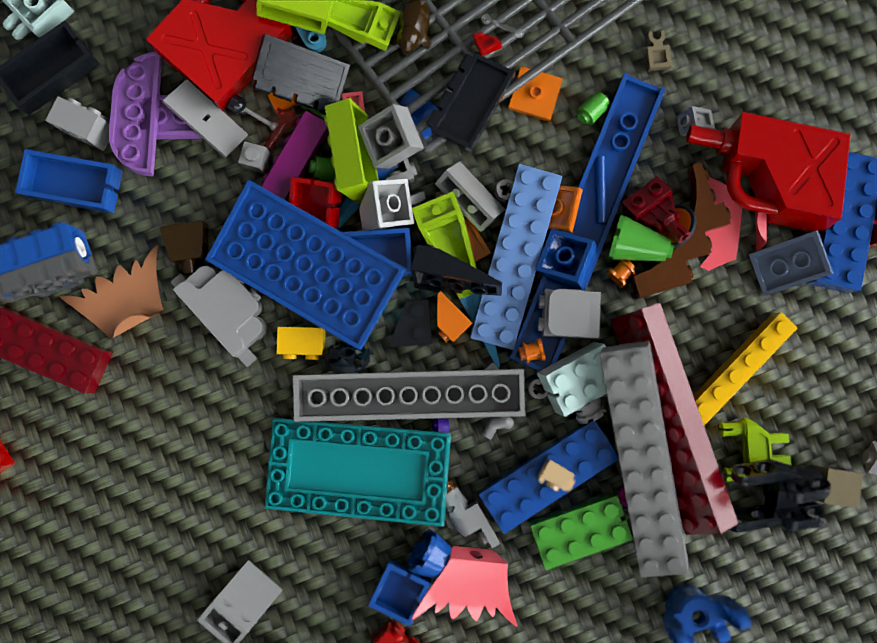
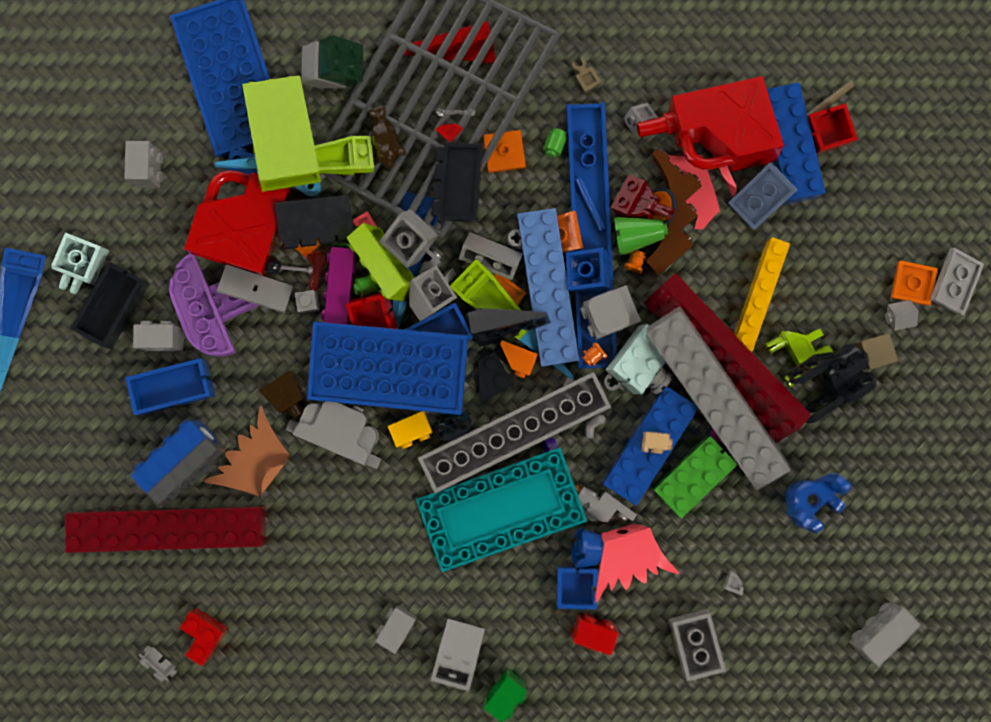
camera: 20 degrees left, 0 degrees up
none -> light grey brick [375,605,417,654]

